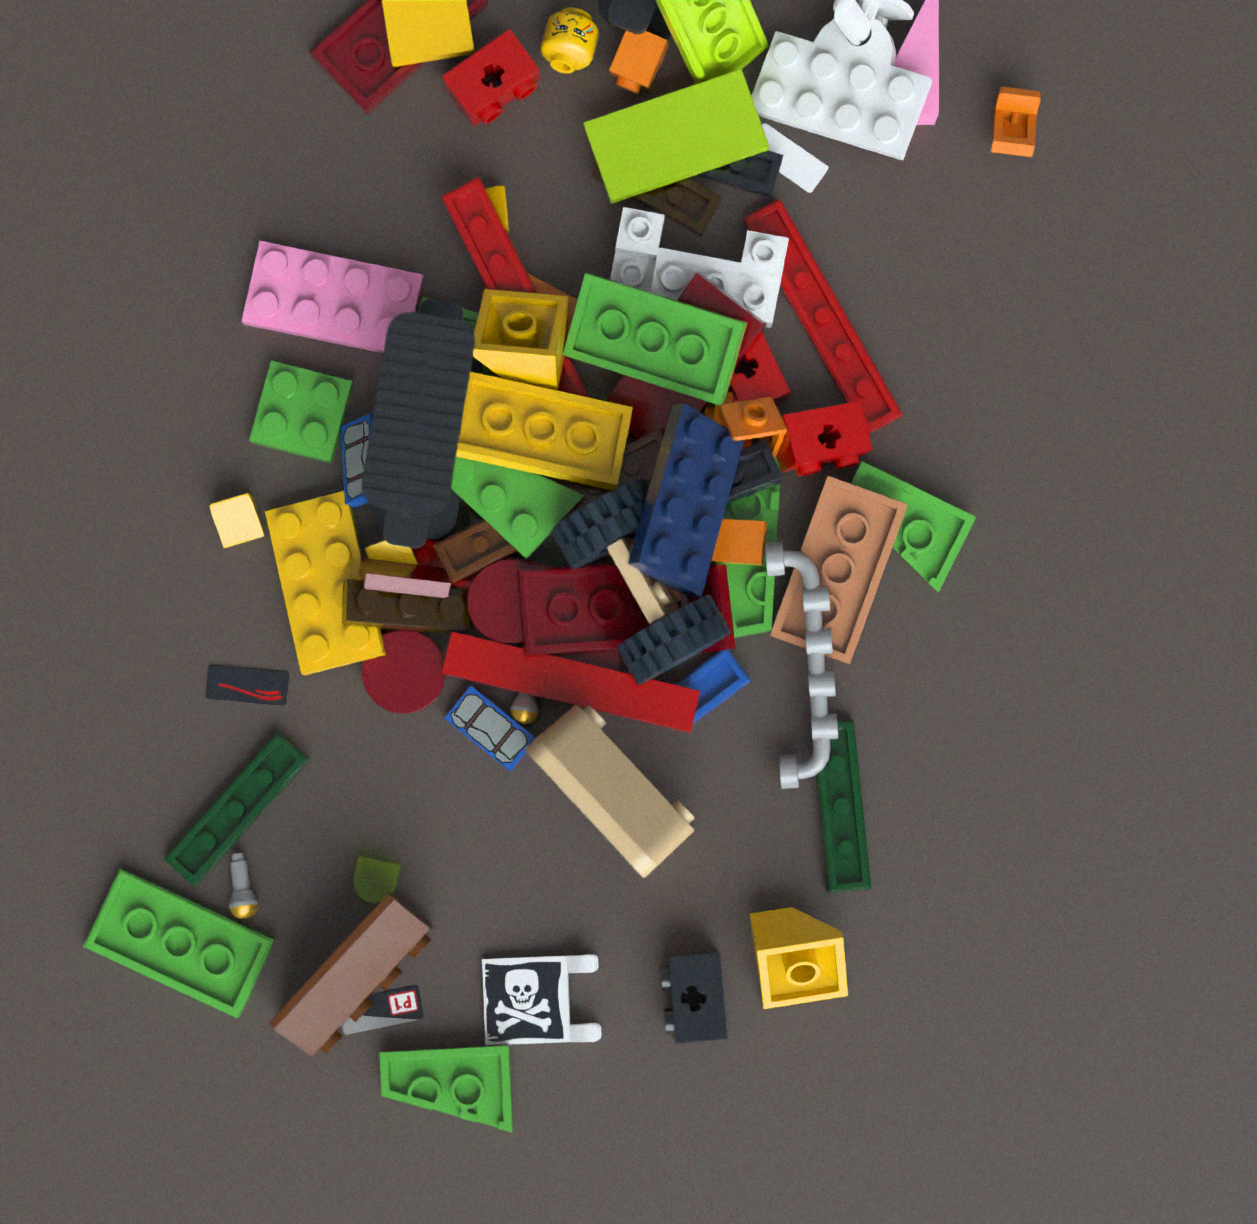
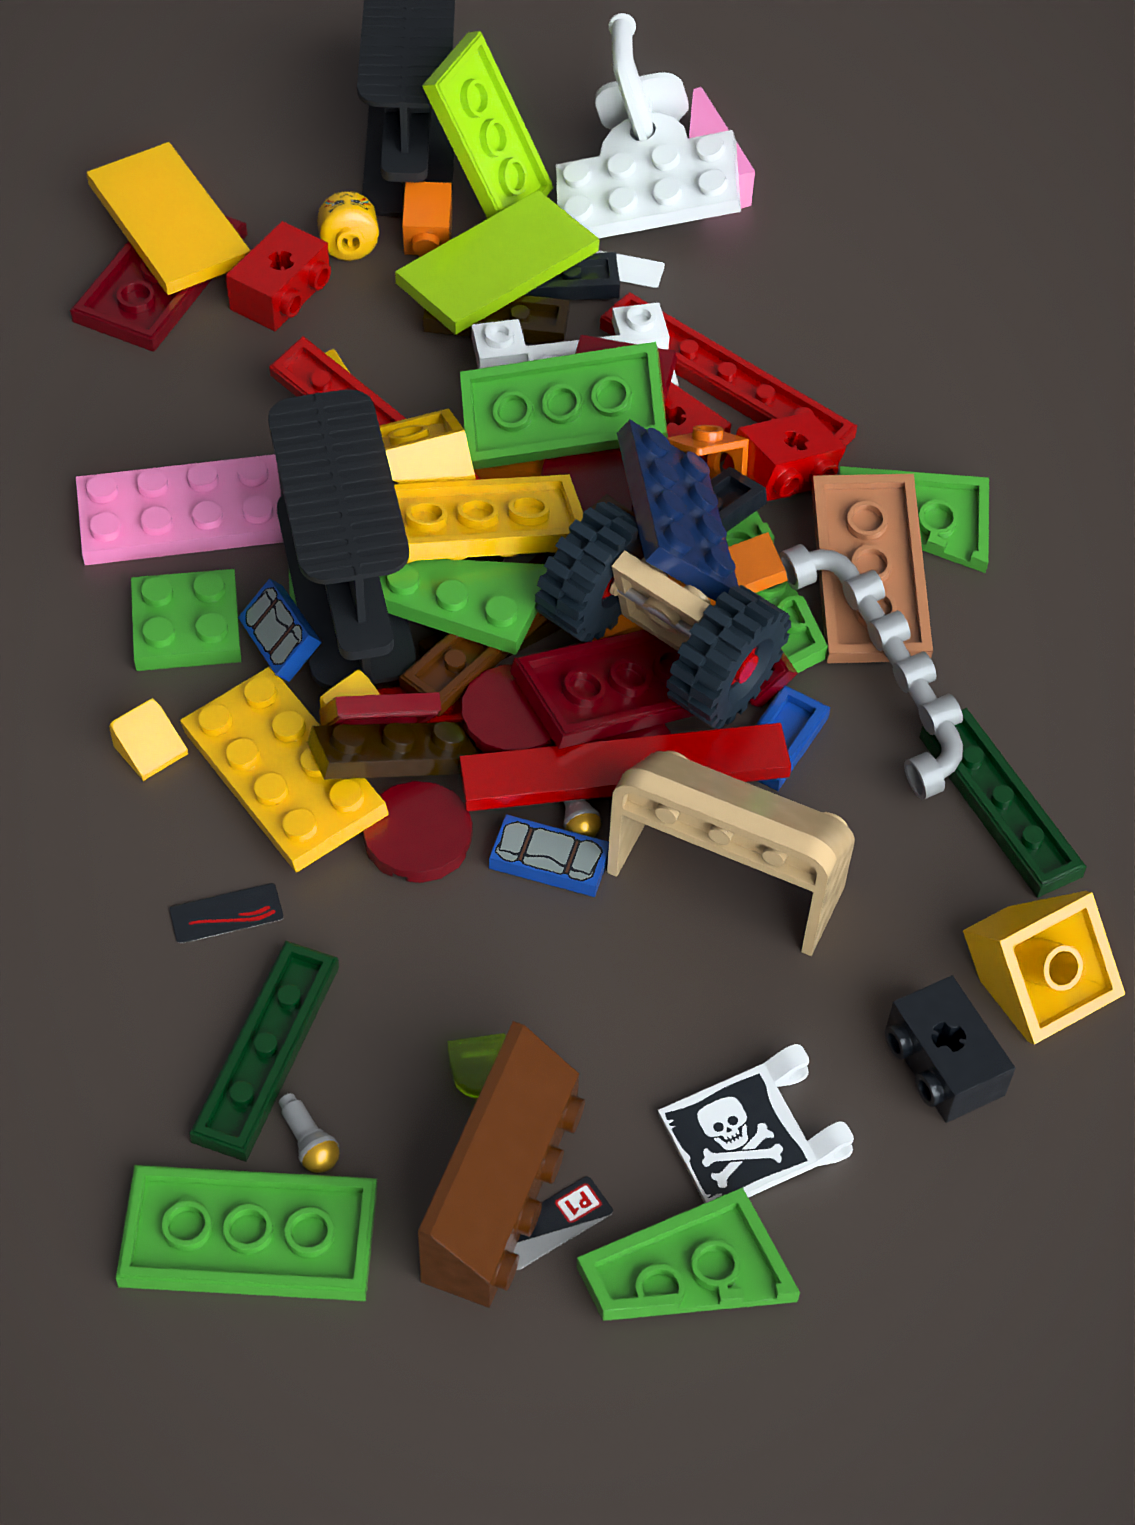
camera: 25 degrees left, 30 degrees down
orange bracket [991,87,1041,157] -> none

